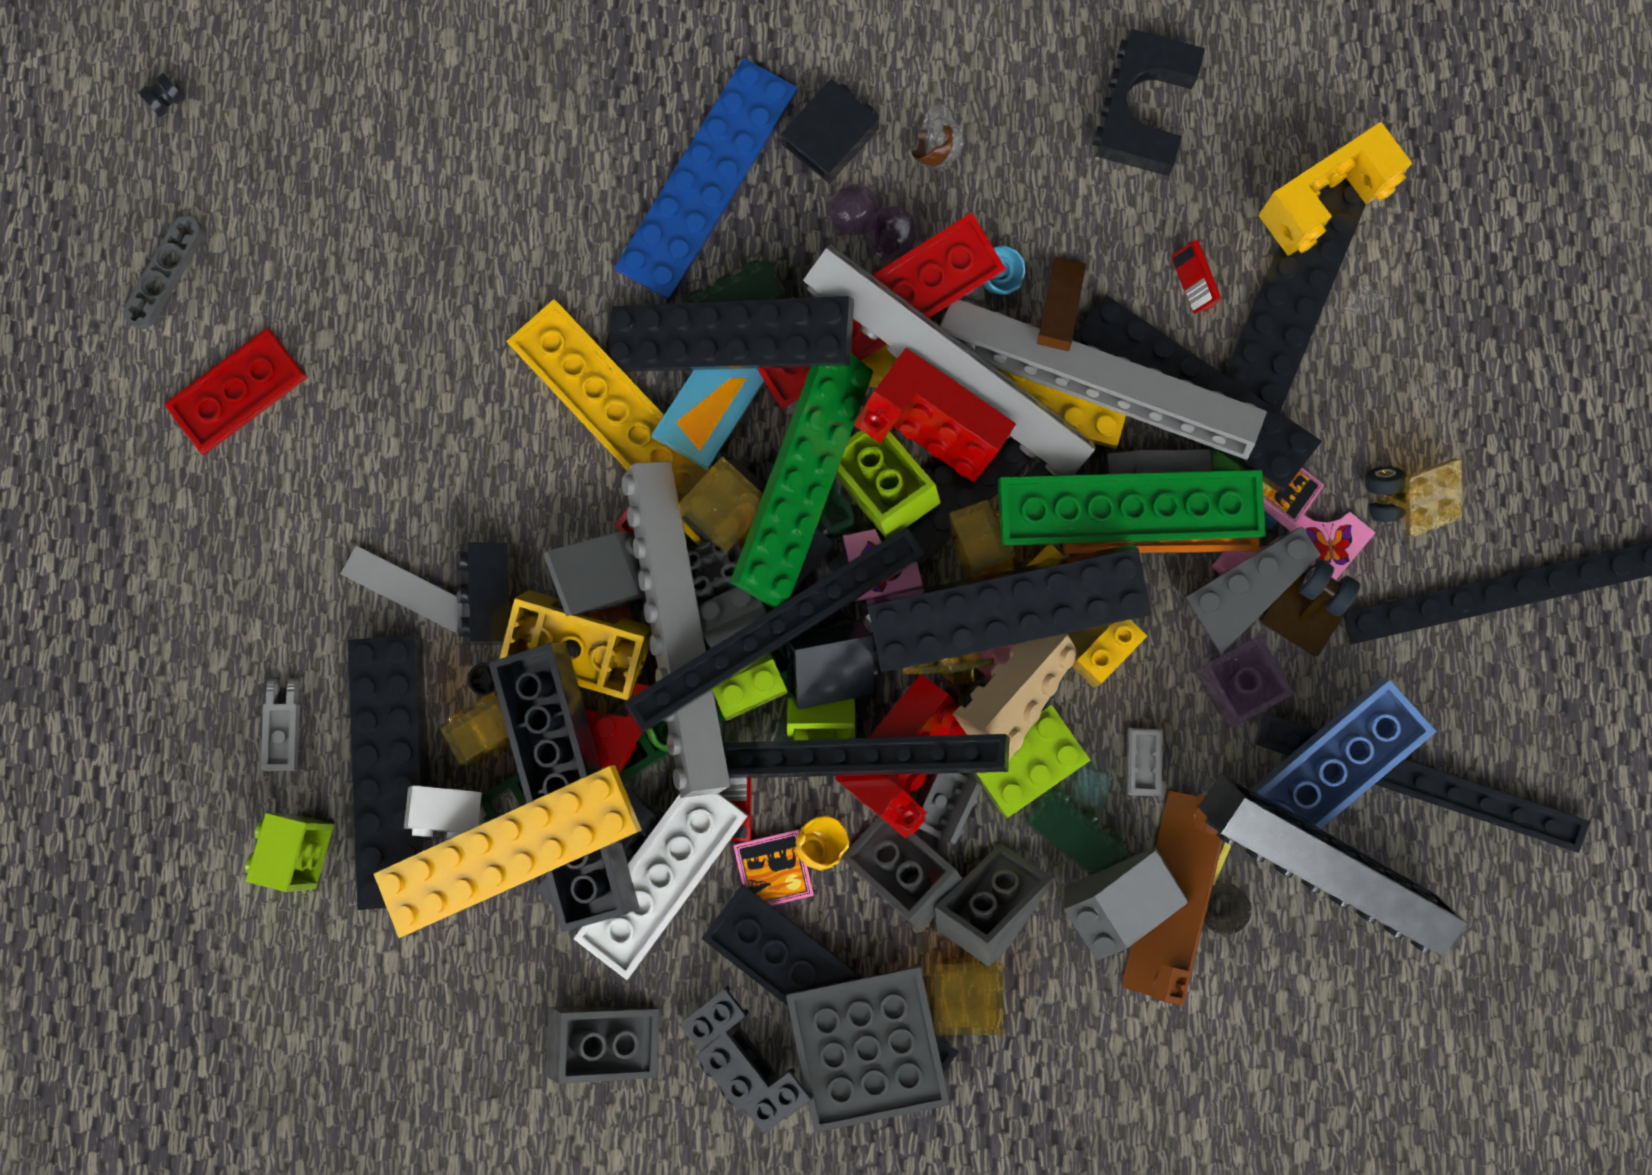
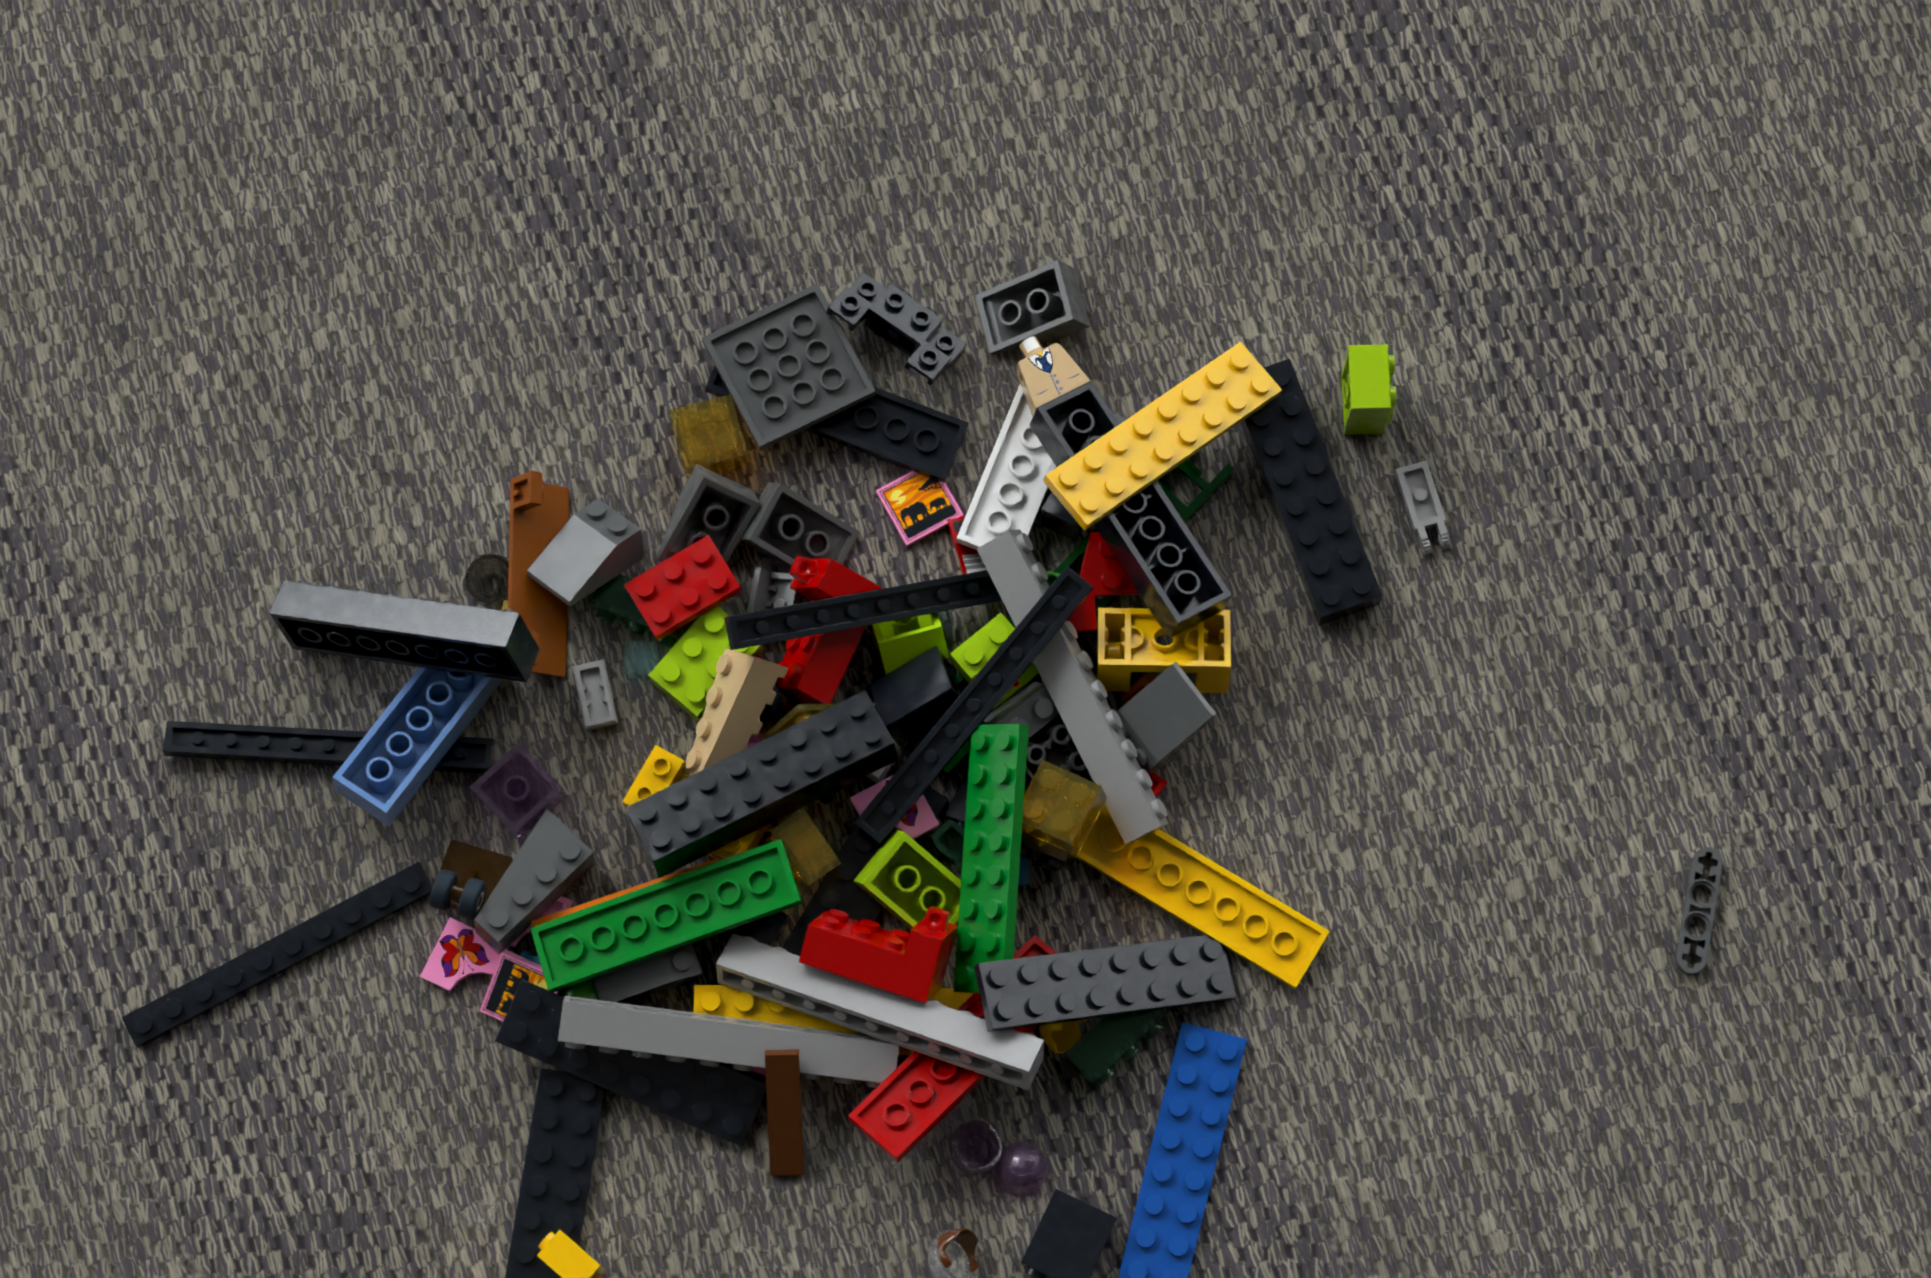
camera: 165 degrees right, 5 degrees down
black wheel [138,73,185,117] -> none
red tile [164,327,308,456] -> none
light grey tile [340,546,462,633] -> none
white brick [404,786,482,839] -> none
clear yellow brick [440,693,511,767] -> none
black brick [456,542,509,645] -> none
black wheel [468,663,497,698] -> none
medium azure tile [652,368,765,471] -> none
yellow hair [795,815,849,871] -> none
medium azure hair [982,245,1026,295] -> none
slope [1171,240,1221,314] -> none
clear yellow plate [1365,458,1462,538] -> none
none -> red plate [624,535,742,641]
none -> tan torso [1017,336,1090,417]

